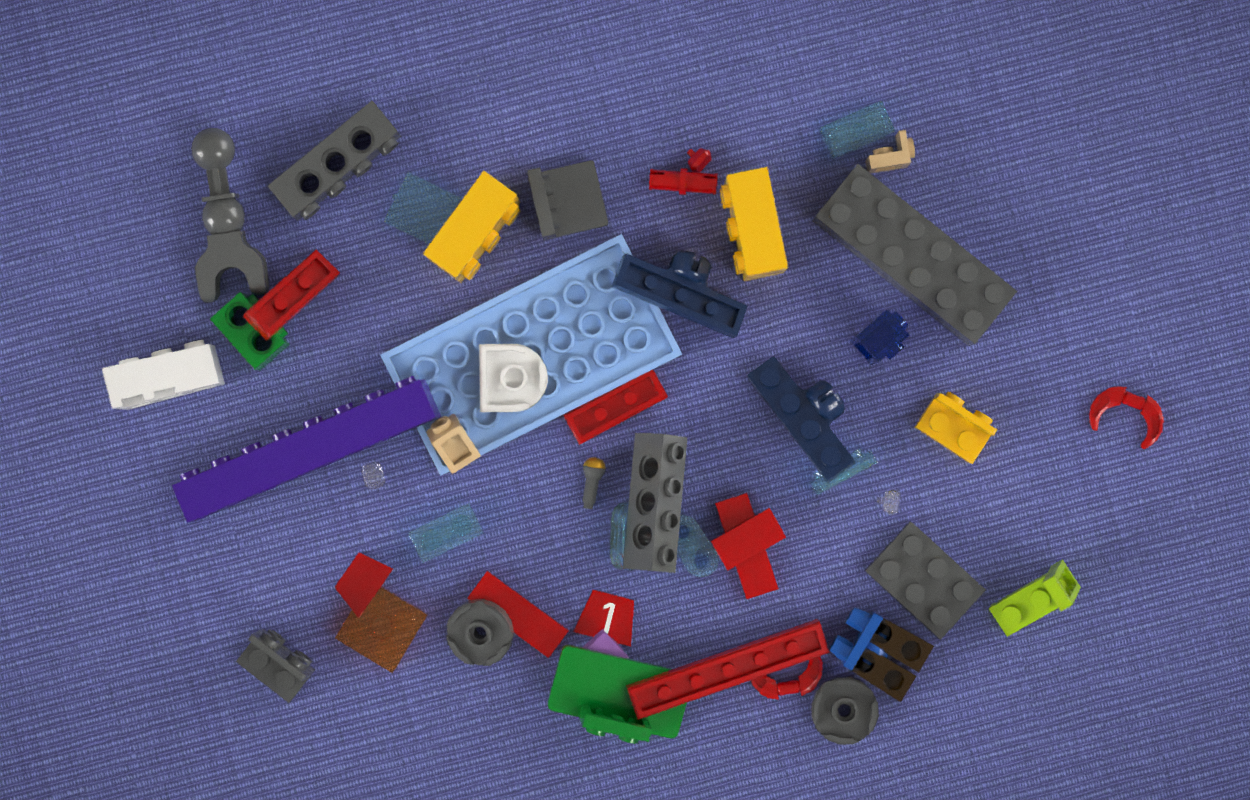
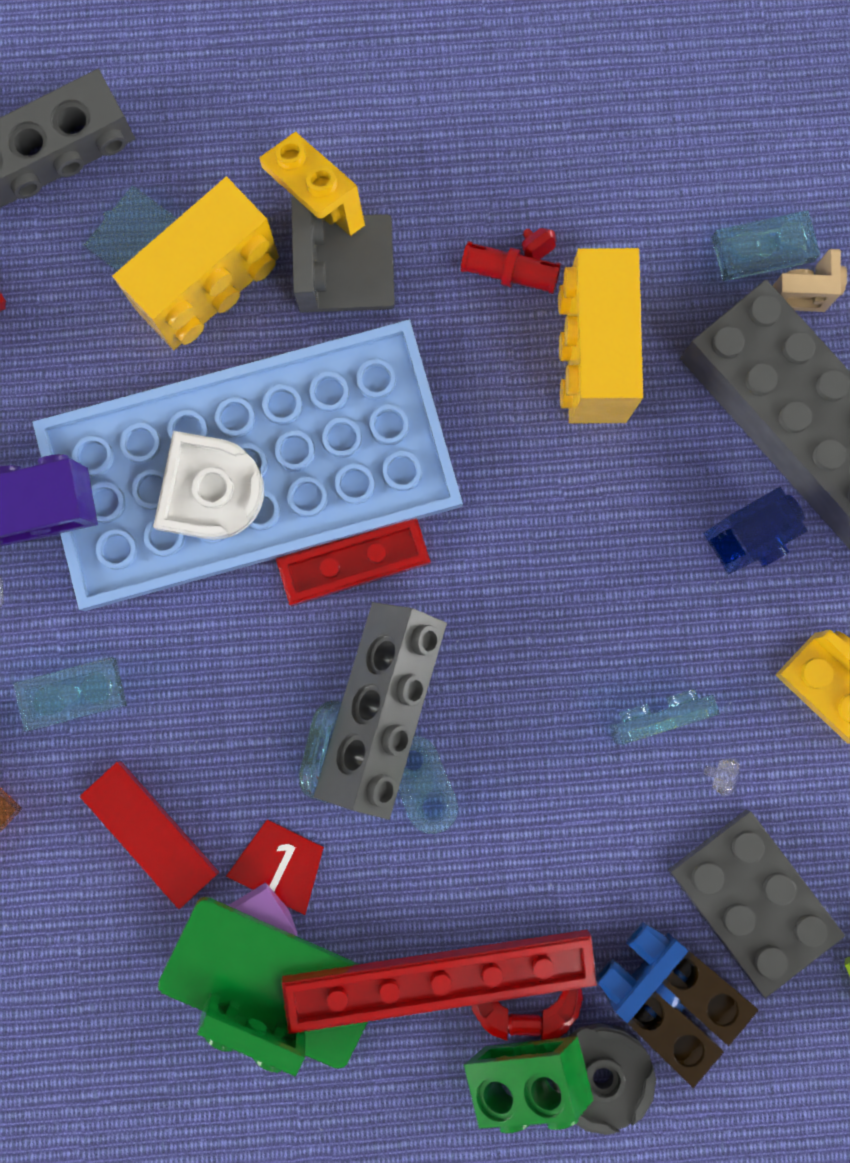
camera: 10 degrees right, 5 degrees down
tan bracket [426,414,481,474] -> none
dark grey plate [446,599,514,666] -> none
dark grey piece [582,457,606,509] -> none
dark blue plate [611,250,748,338] -> none
red tile [711,508,786,571] -> none
red tile [715,493,779,599] -> none
dark blue plate [747,356,855,483] -> none
none -> yellow bracket [259,131,365,236]
none -> green brick [464,1036,594,1133]

